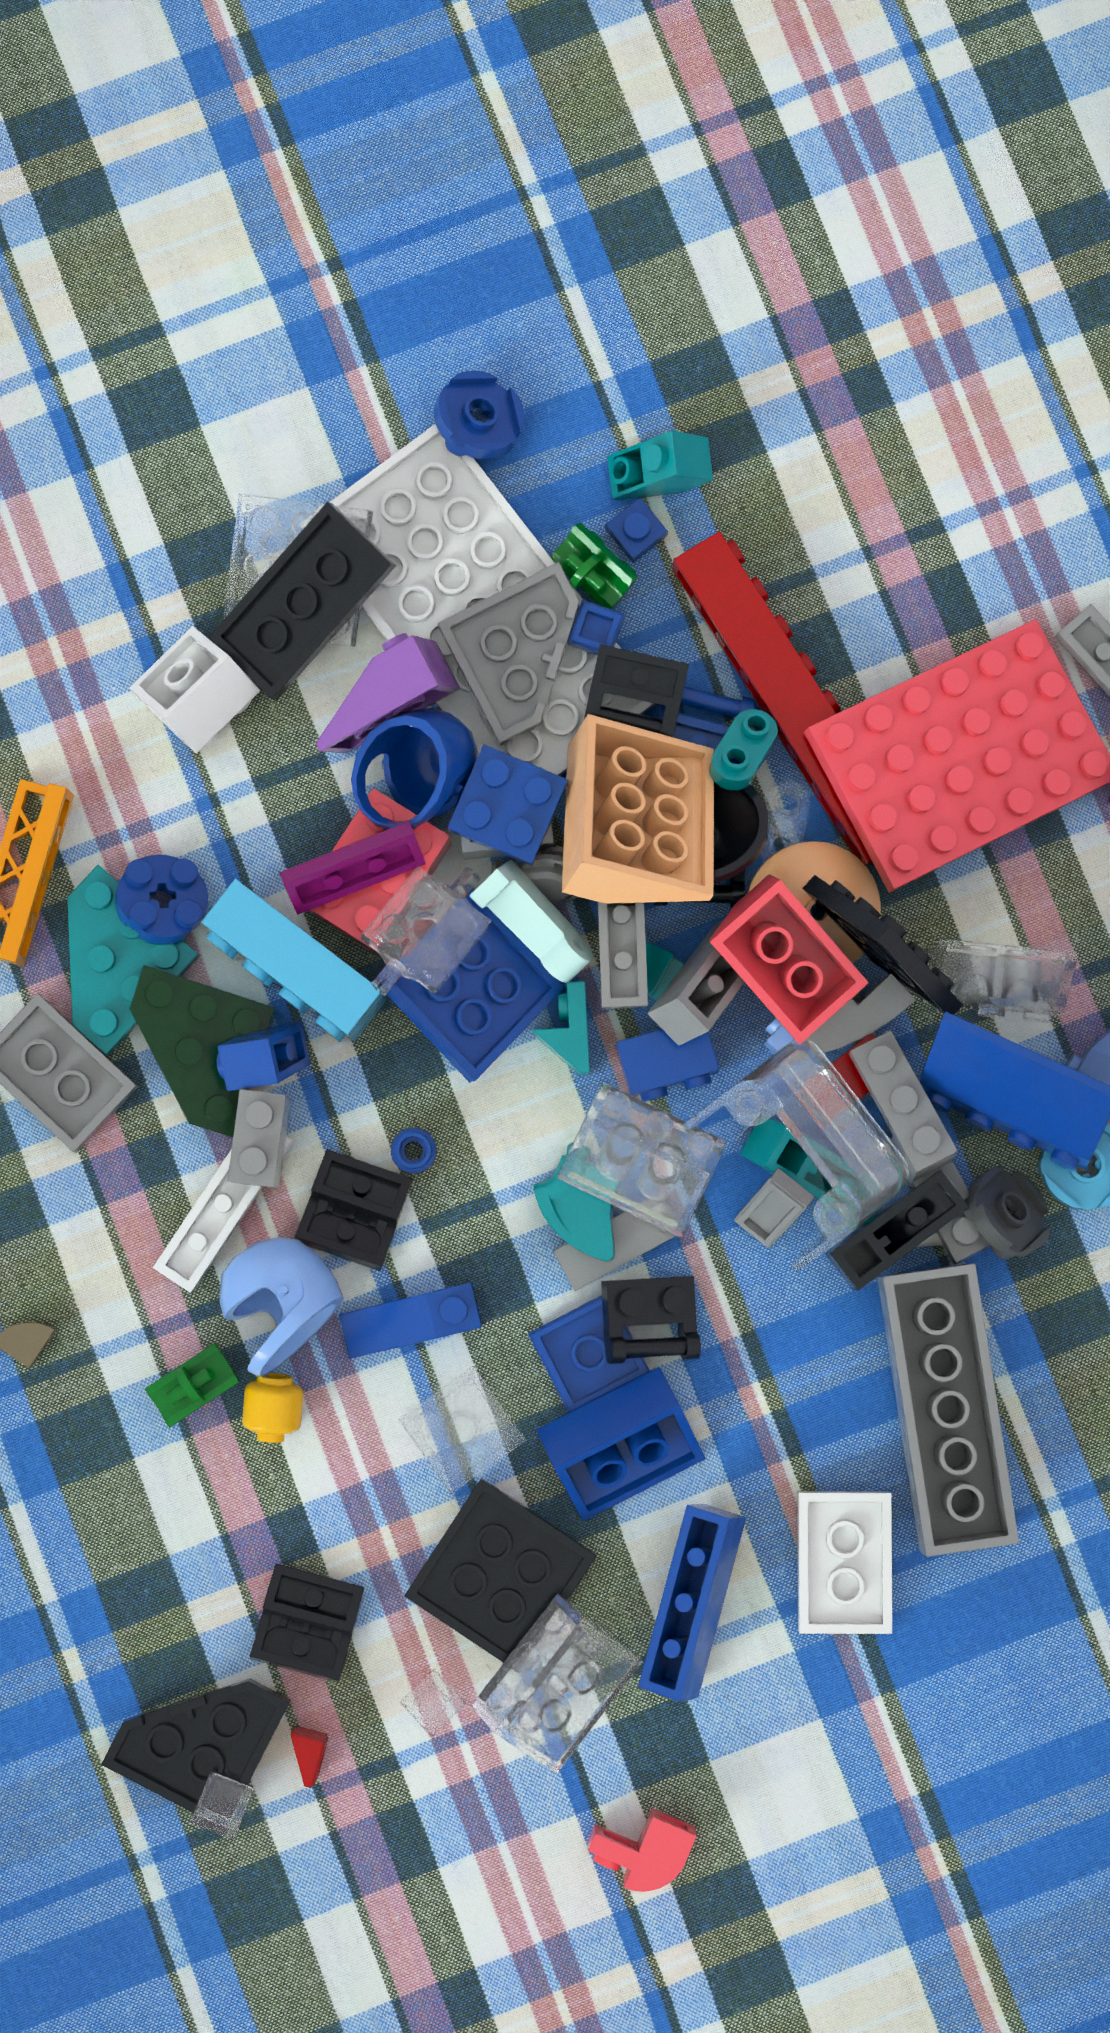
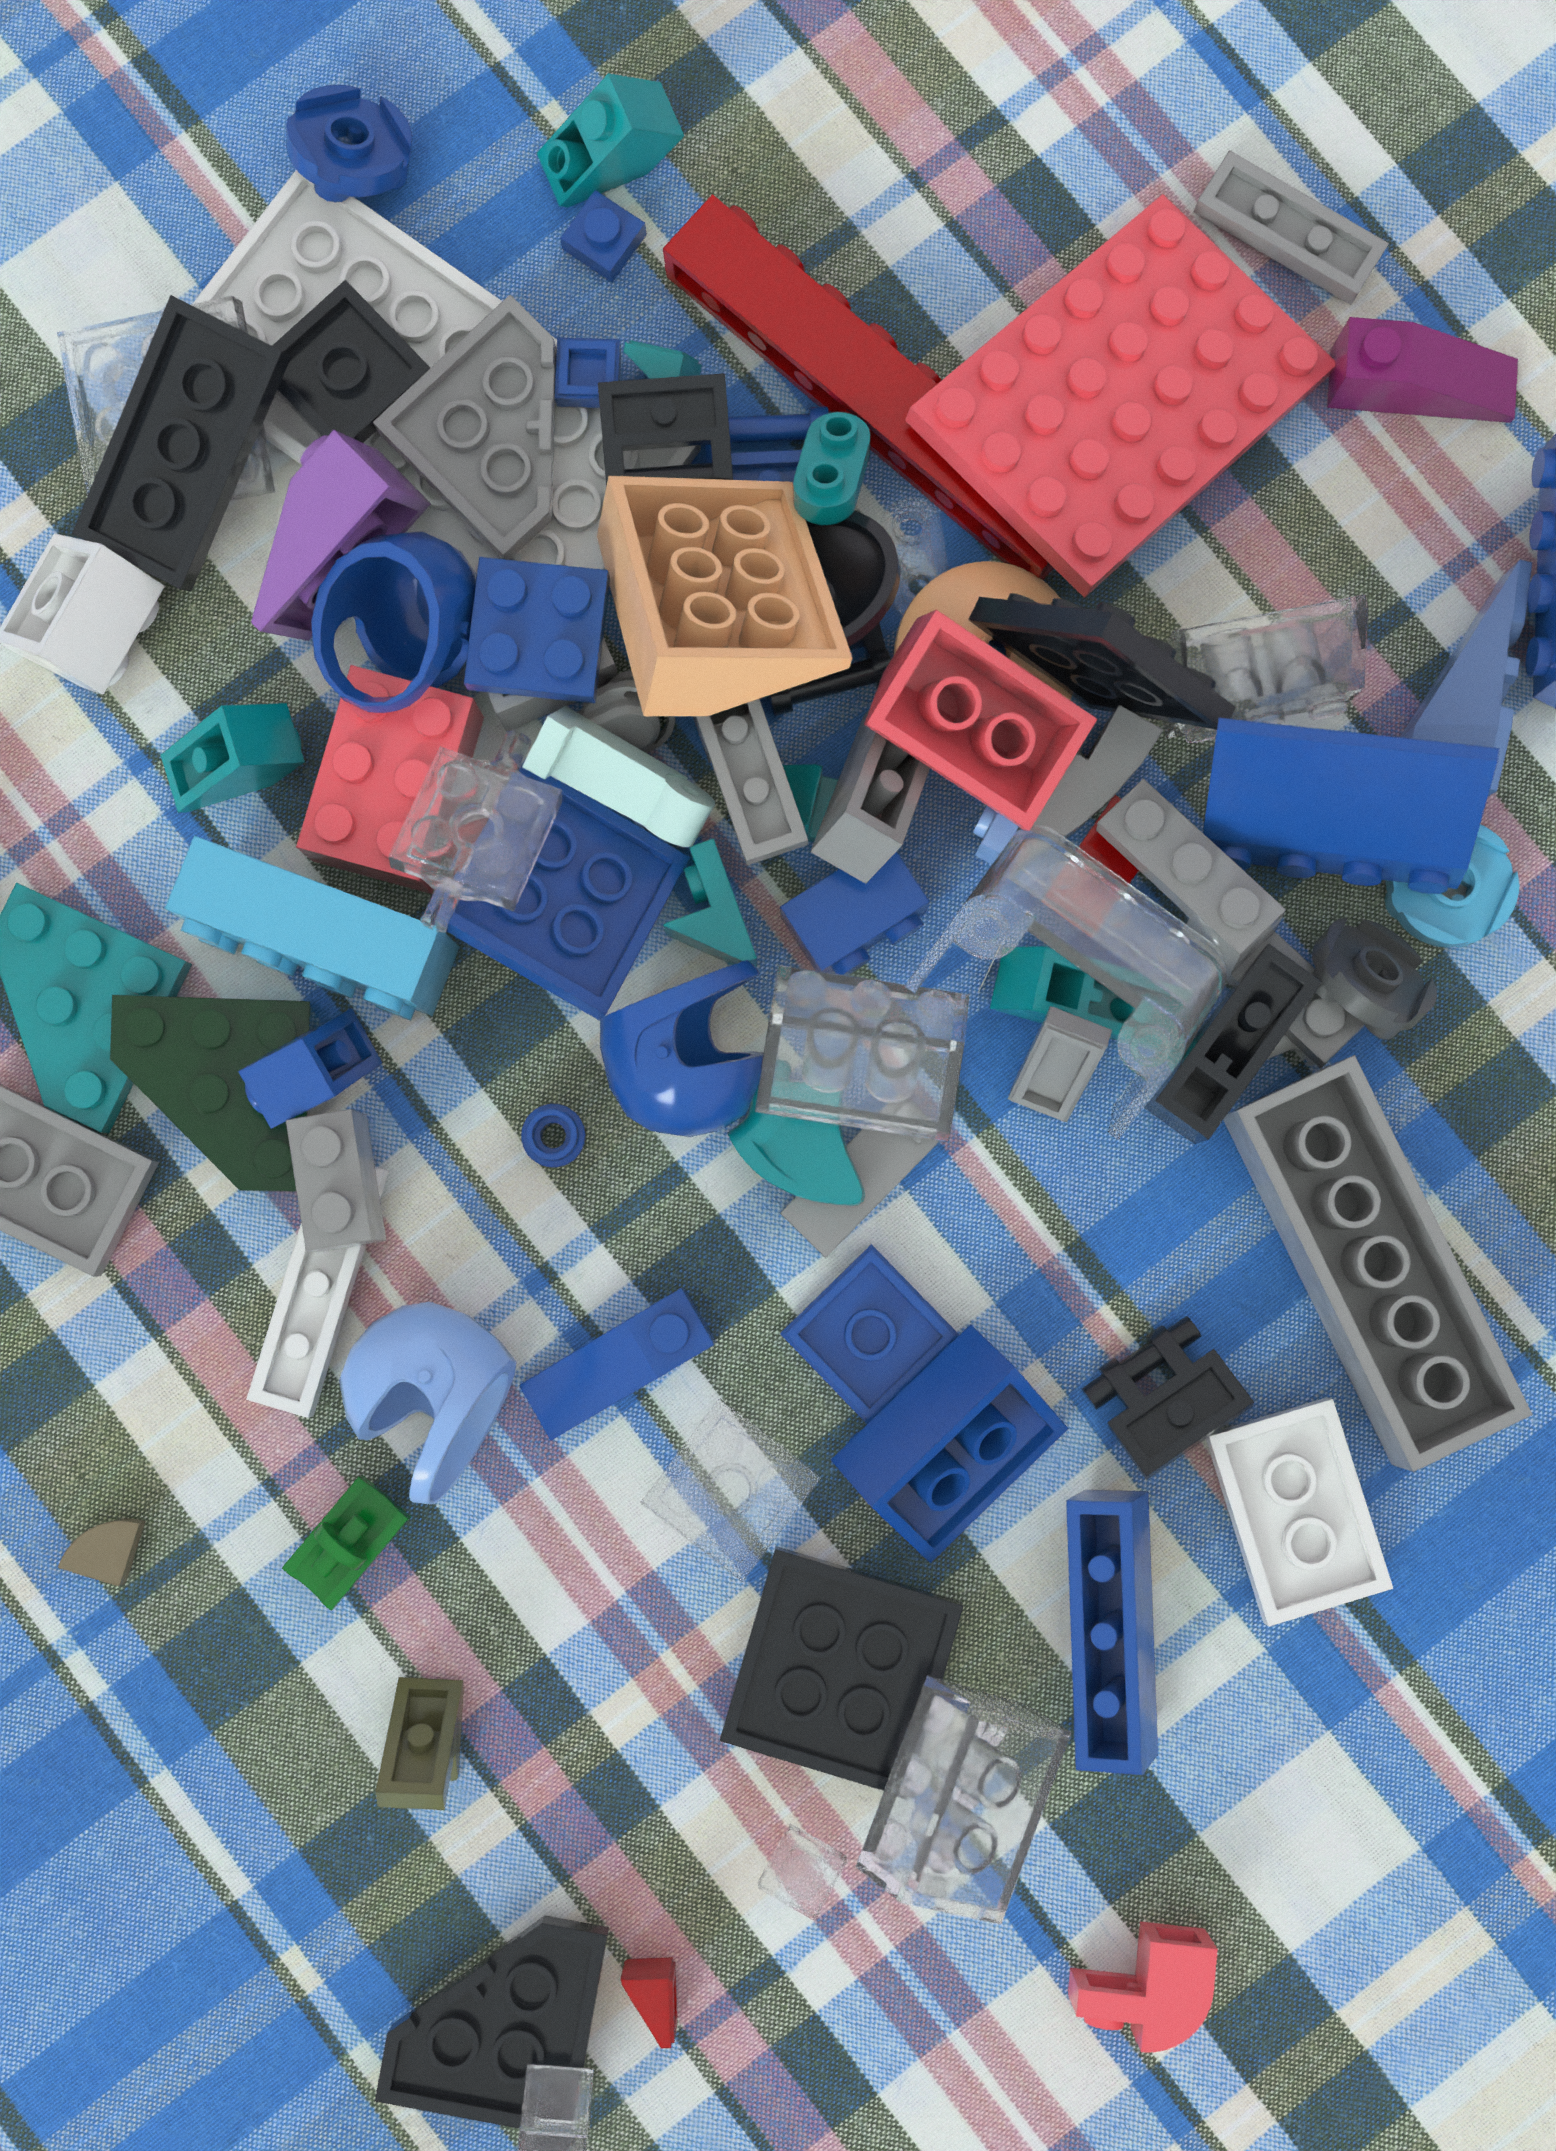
camera: 15 degrees left, 0 degrees up
blue plate [115,855,208,944] -> none
yellow head [242,1373,303,1443] -> none
black slope [250,1563,364,1683] -> none
magenta plate [279,821,426,915] -> none
black slope [295,1149,412,1271] -> none
green hips [550,522,639,610] -> none
black plate [601,1276,701,1364] -> none
none -> teal slope [161,703,305,813]
none -> black plate [272,280,430,443]
none -> olive slope [375,1677,464,1810]
none -> blue piece [600,960,764,1137]
none -> teal slope [623,340,702,379]
none -> black plate [1081,1316,1254,1480]

